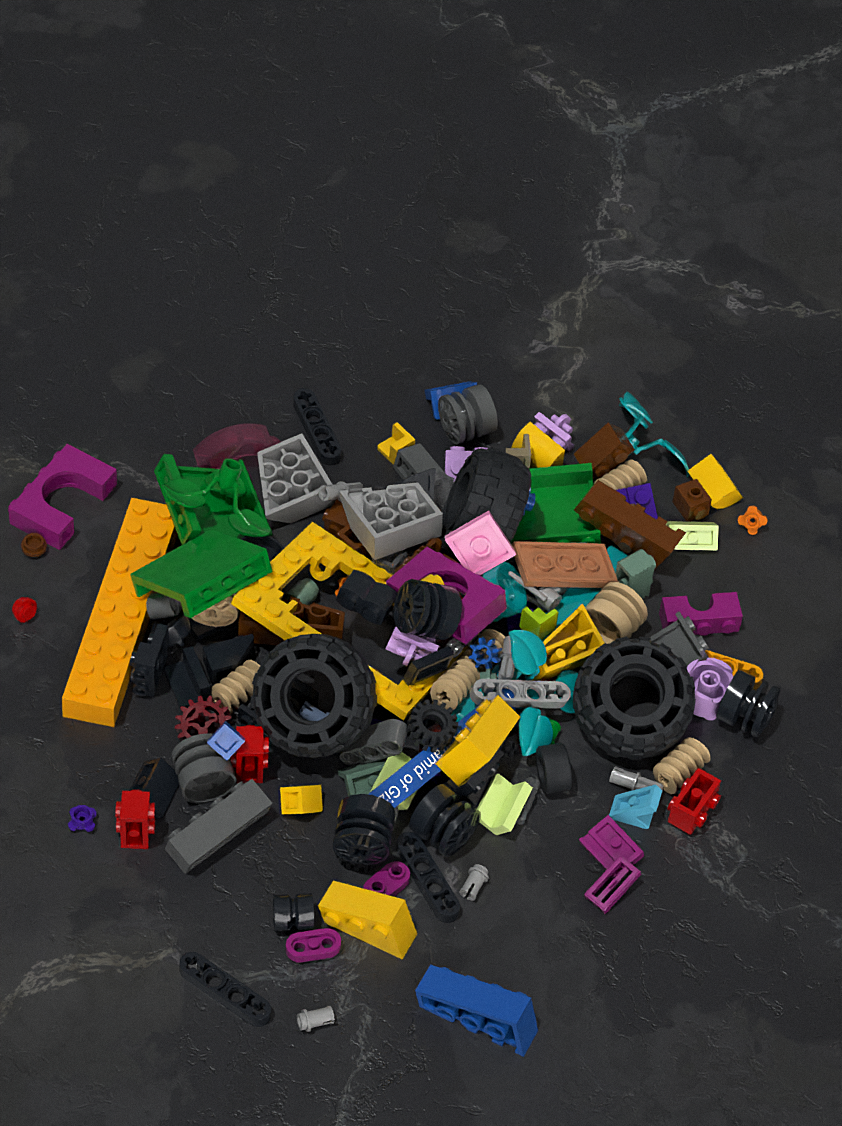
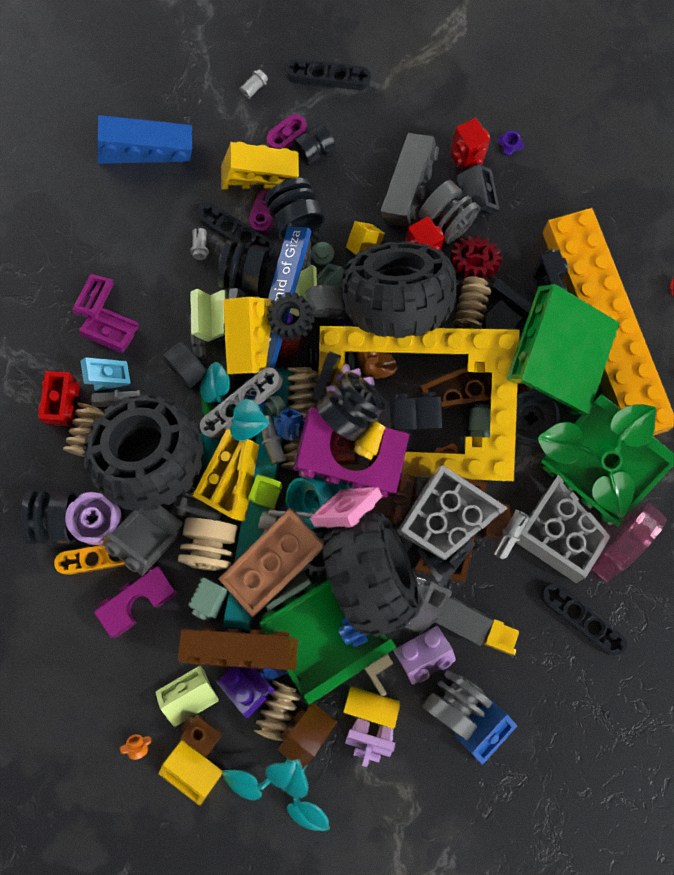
camera: 155 degrees right, 25 degrees up
tile [207,721,245,760] -> none

